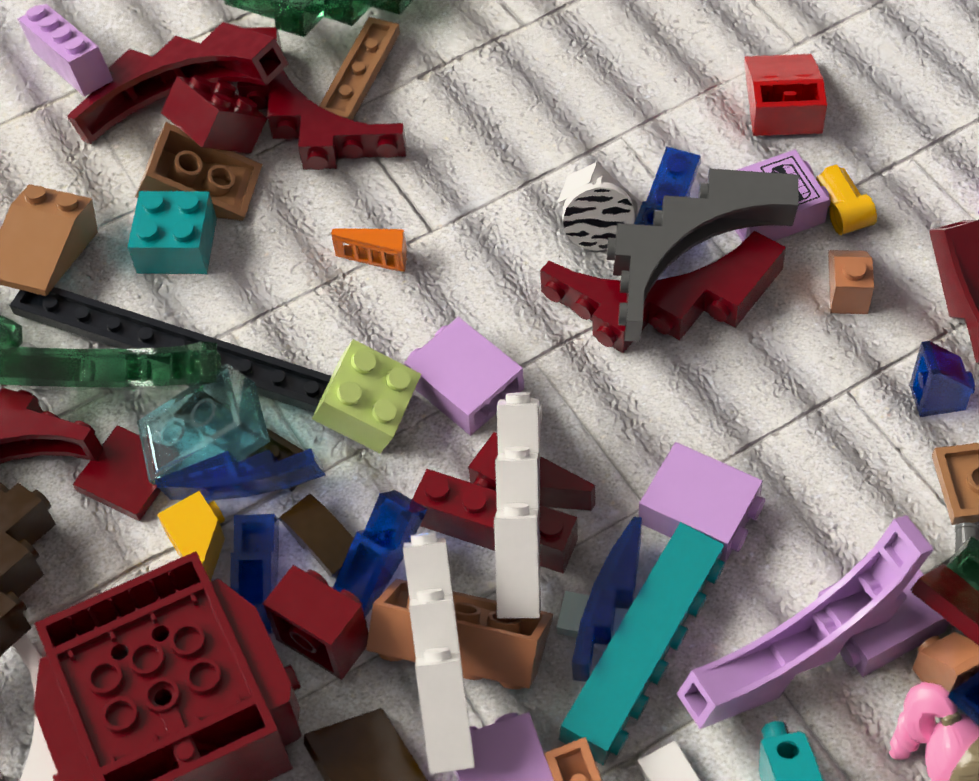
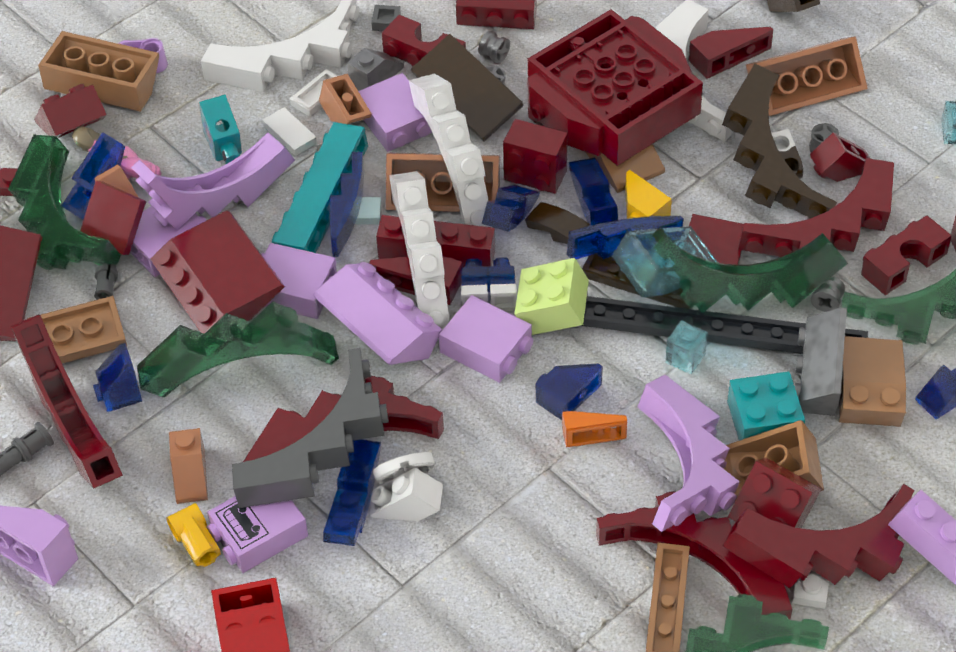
camera: 165 degrees right, 5 degrees down
none -> clear green arch [137,301,339,398]
none -> dark red slope [150,210,285,347]
none -> lavender slope [313,262,442,365]
none -> hips [461,257,517,311]
none -> clear blue slope [535,363,603,420]
none -> lavender arch [638,375,740,532]
none -> clear light blue brick [665,320,708,375]
none -> flat silver slope [795,308,847,416]

